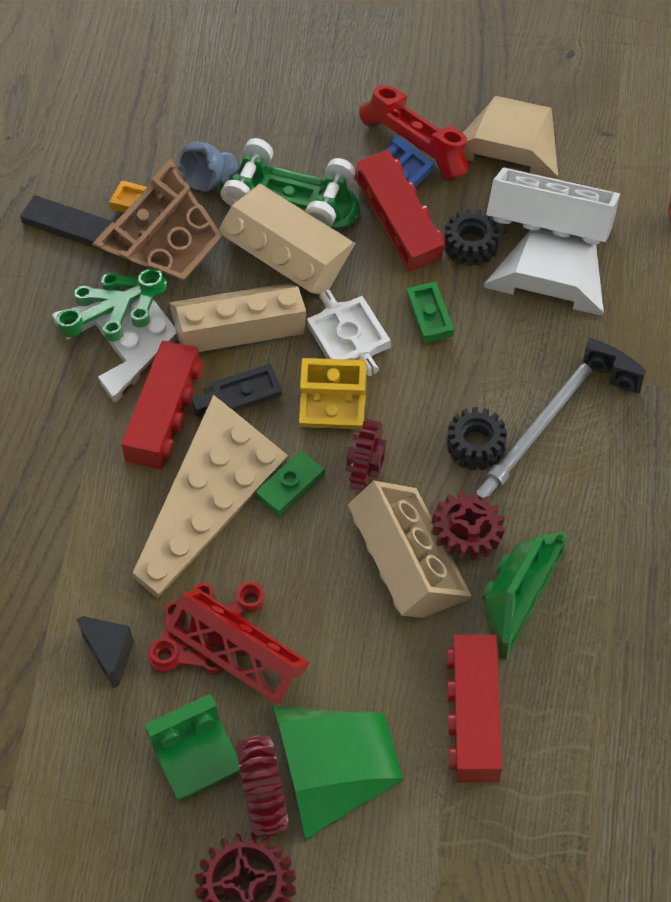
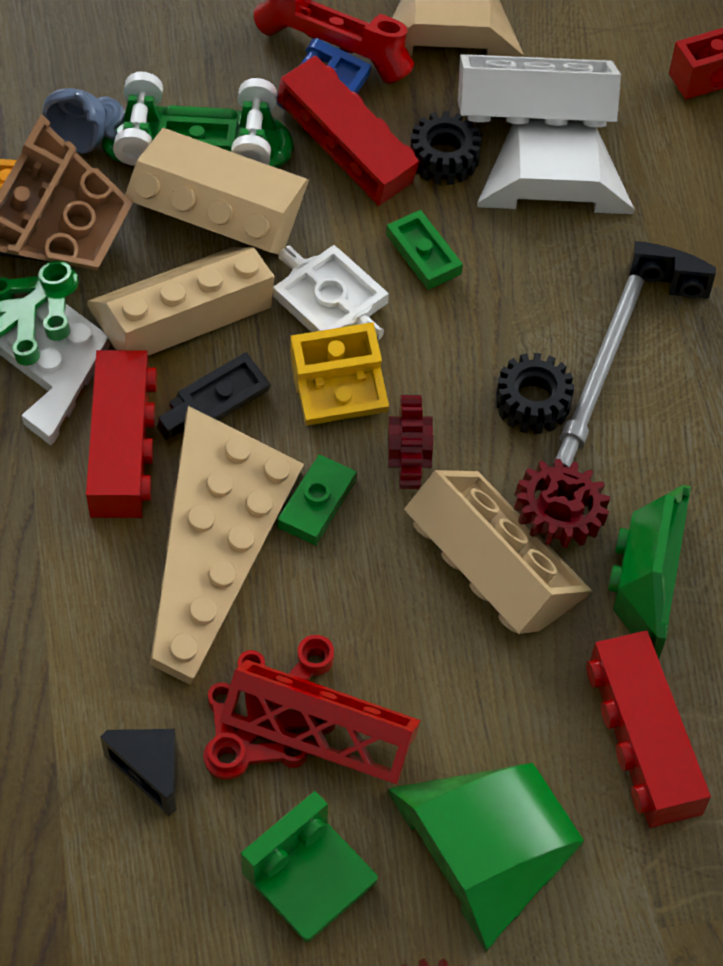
camera: 20 degrees left, 0 degrees up
dark red gear [235,735,289,837] -> none

